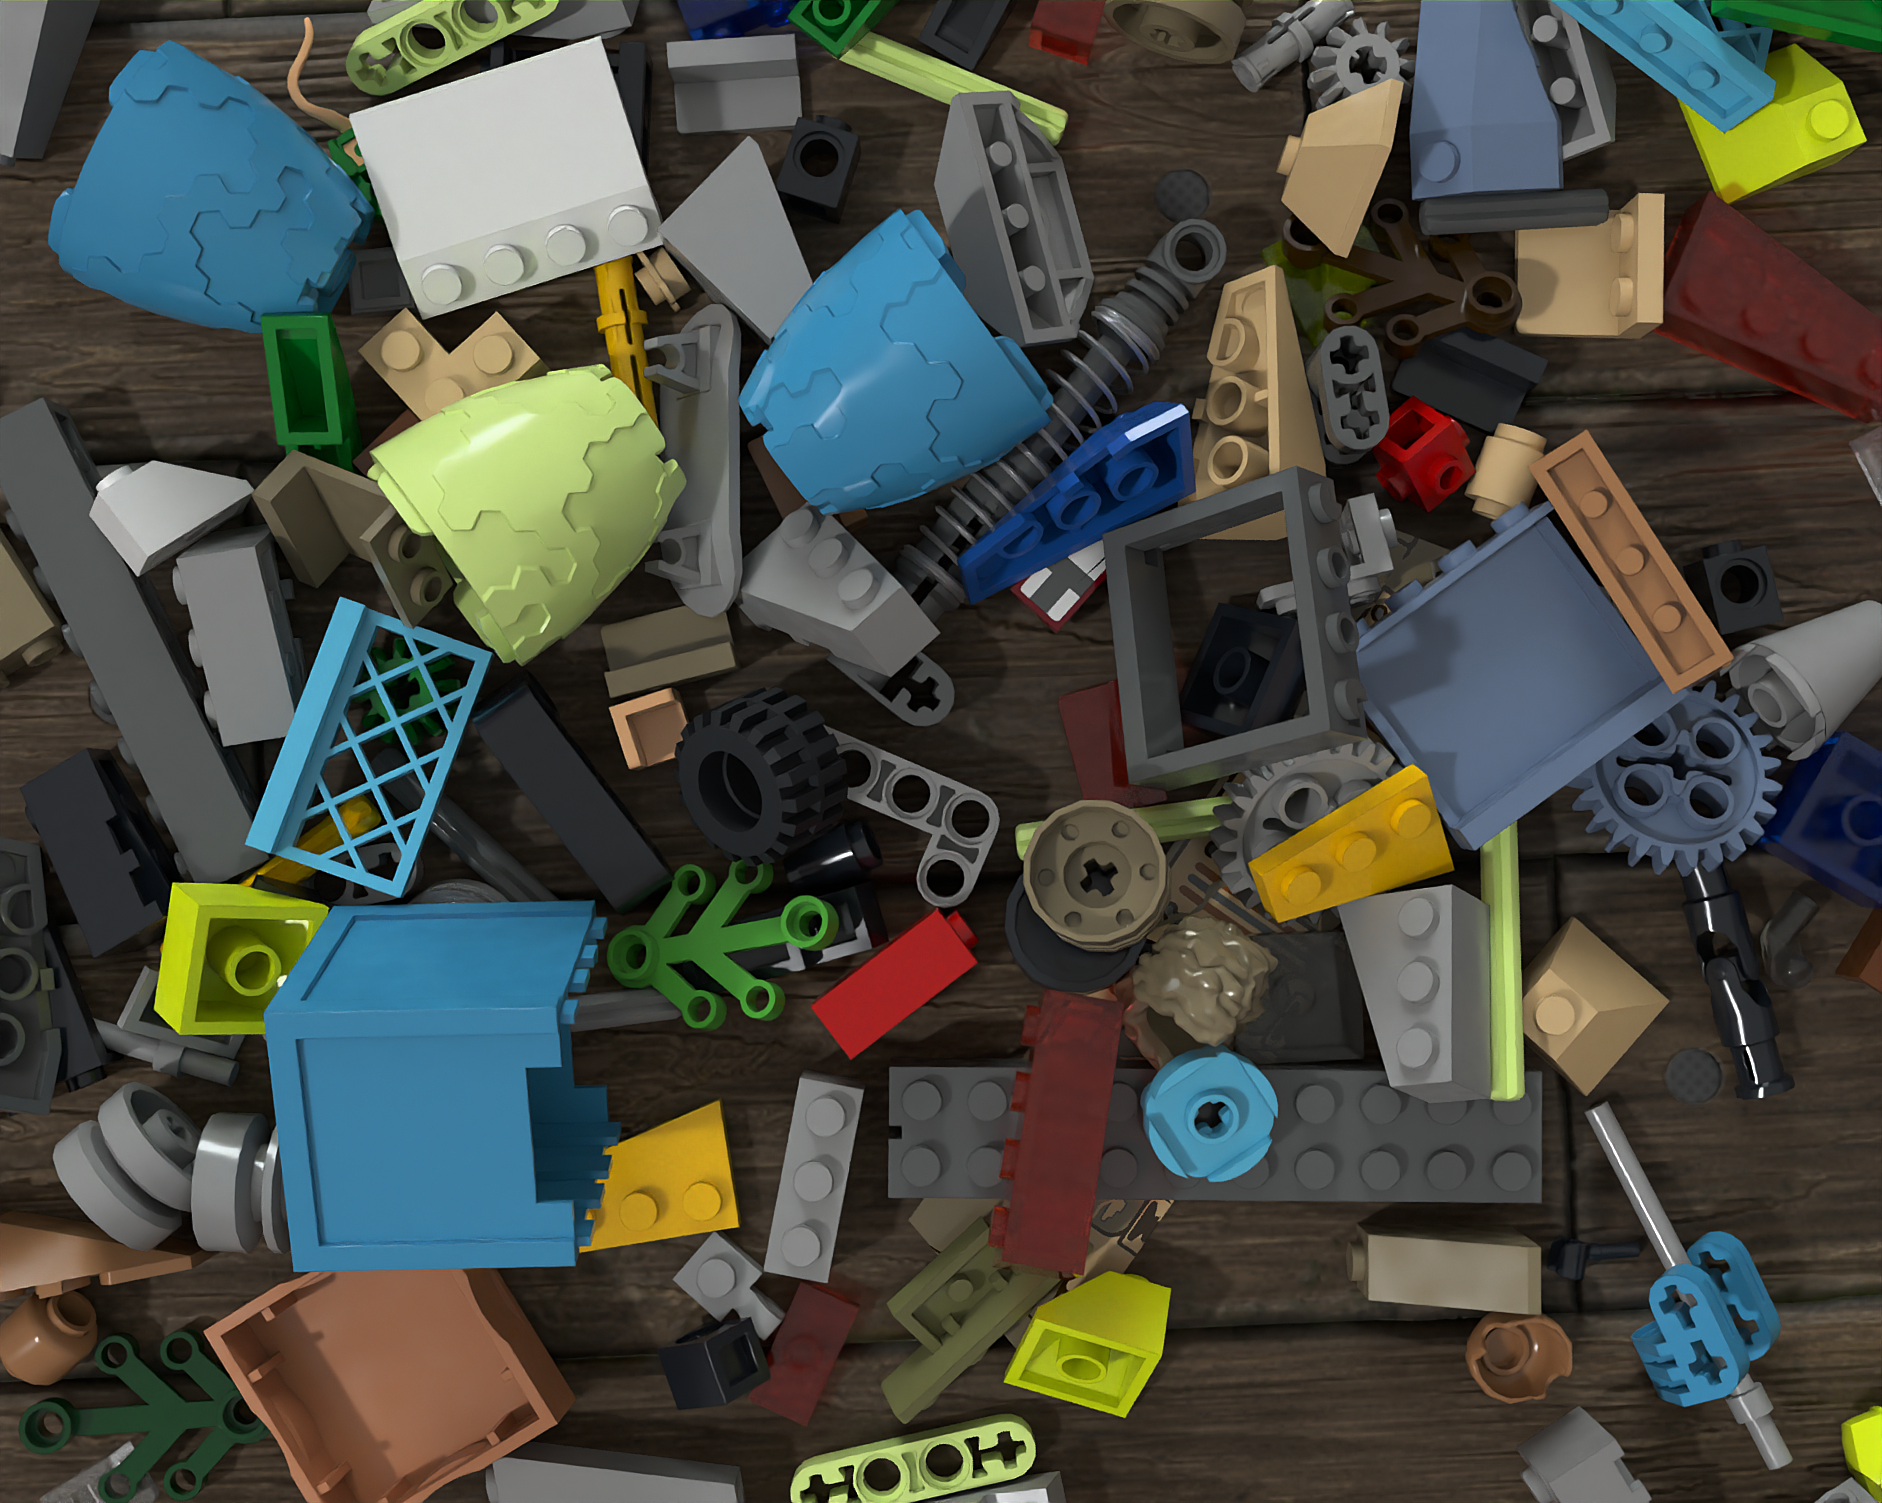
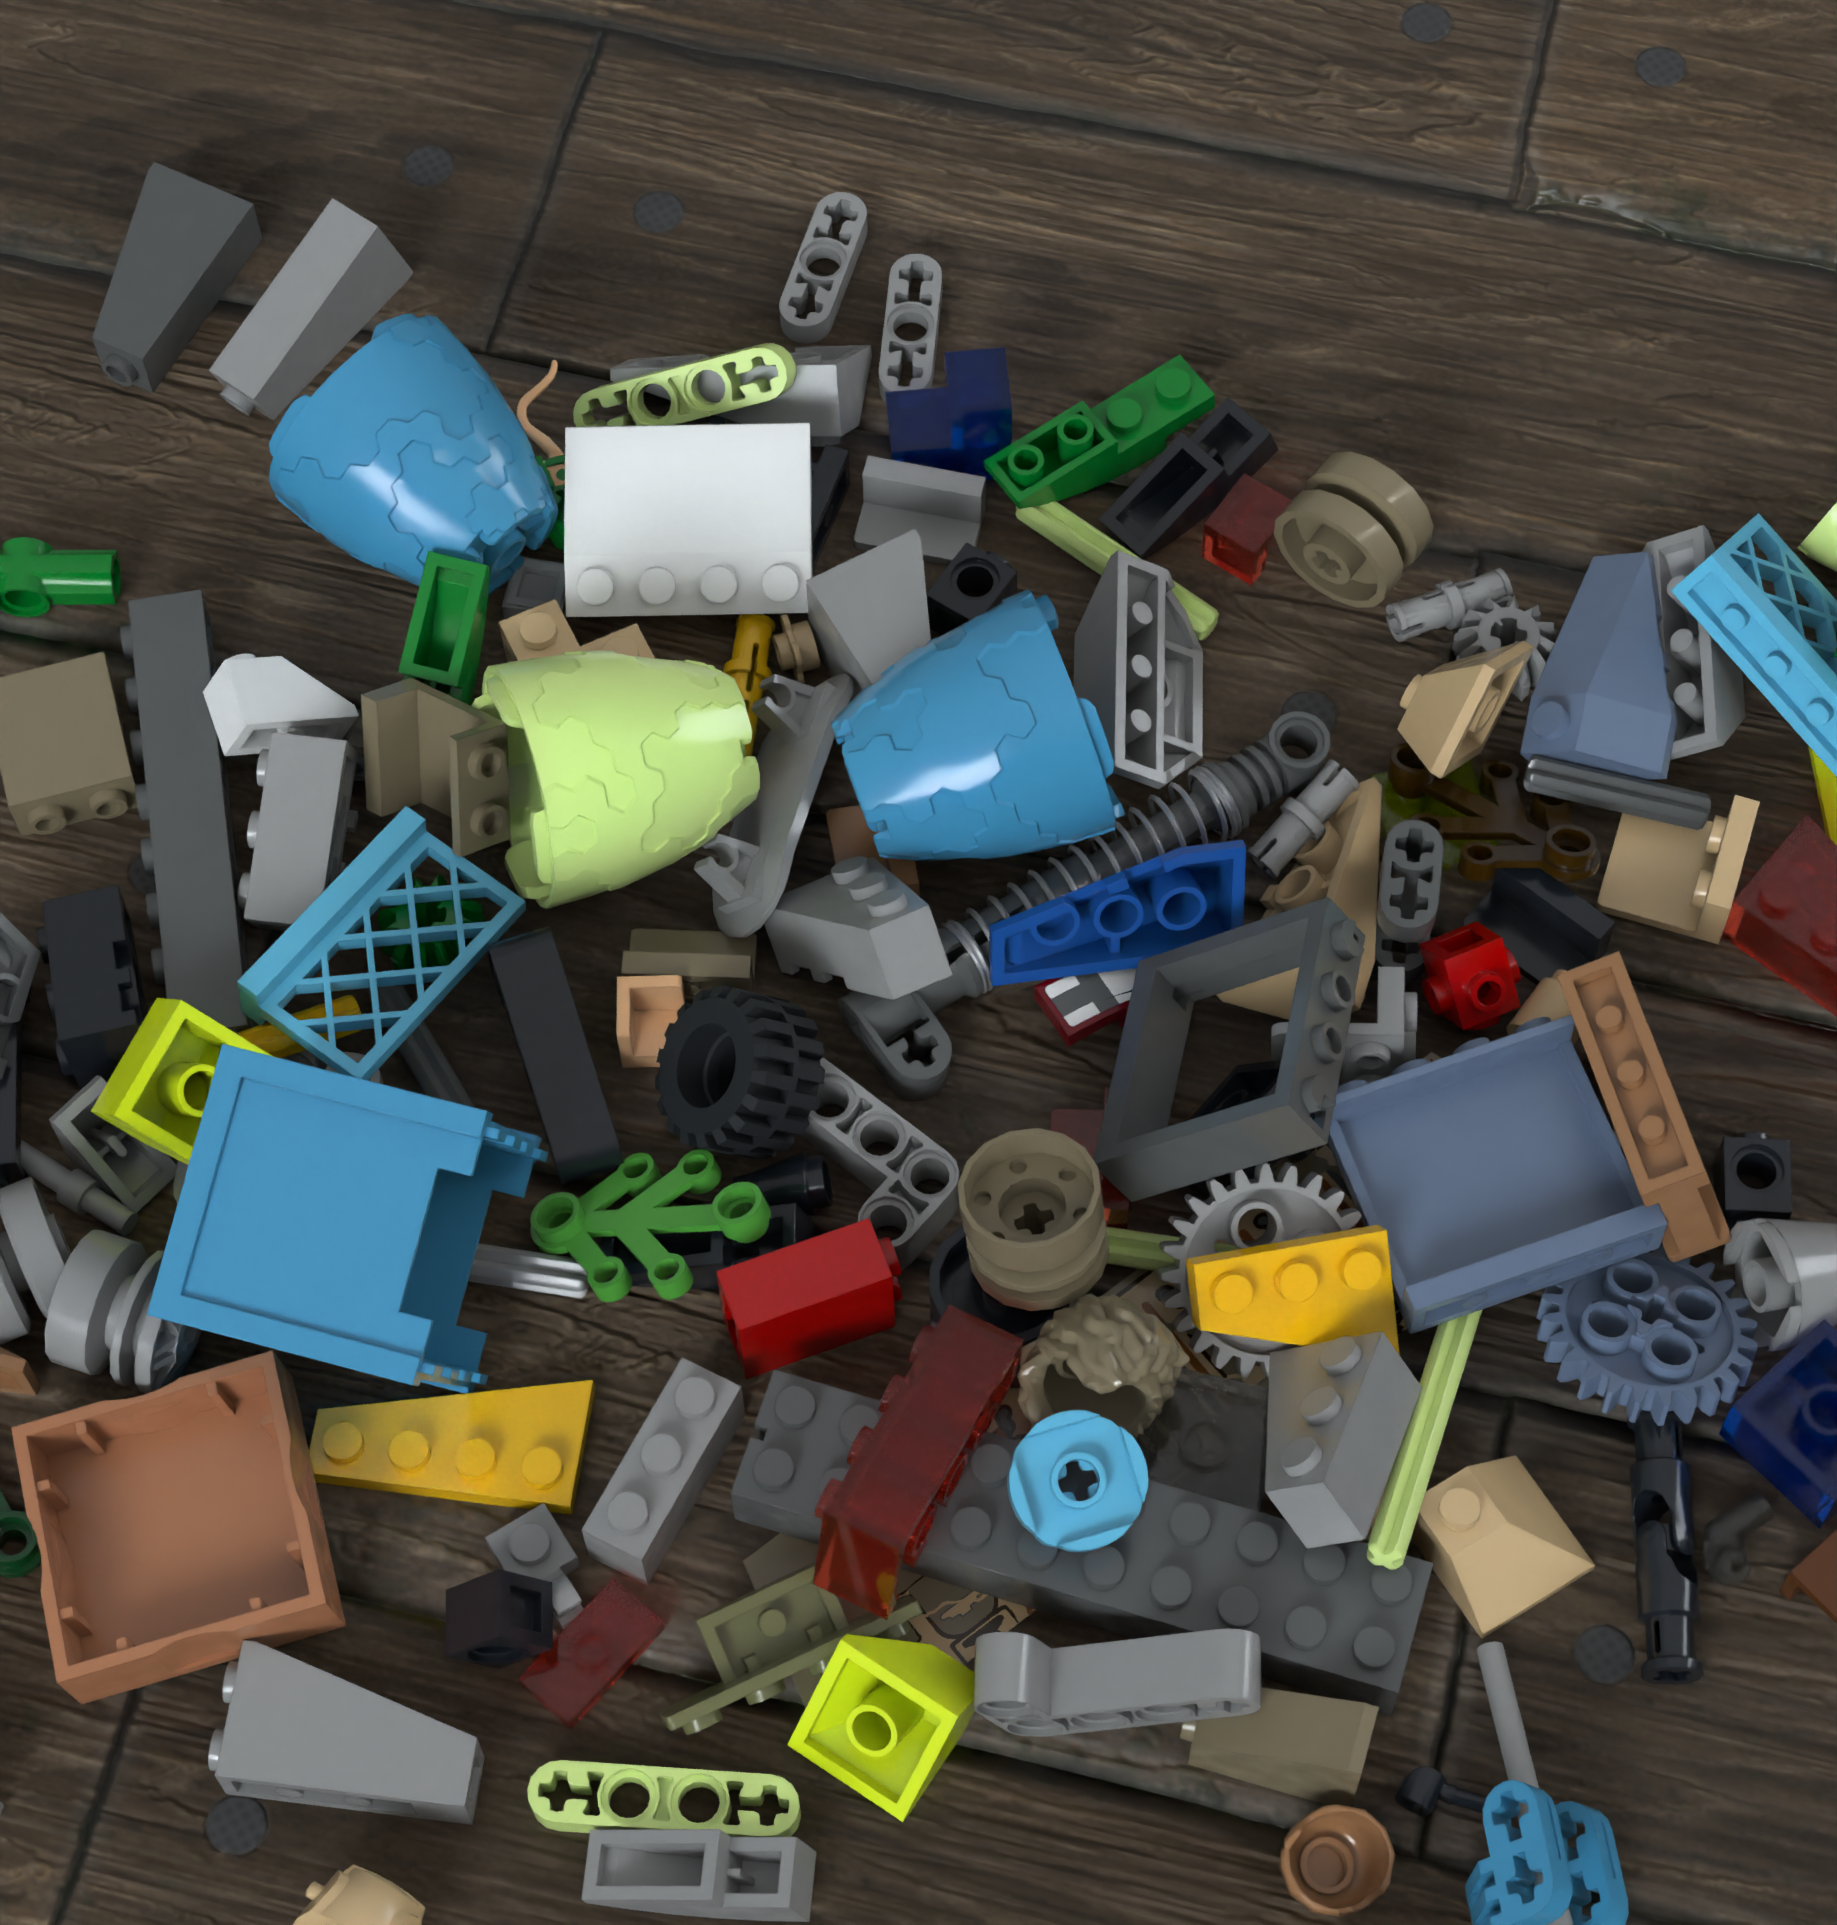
camera: 20 degrees right, 25 degrees down
none -> light grey beam [974,1628,1261,1737]
none -> light grey pin [1246,759,1359,879]

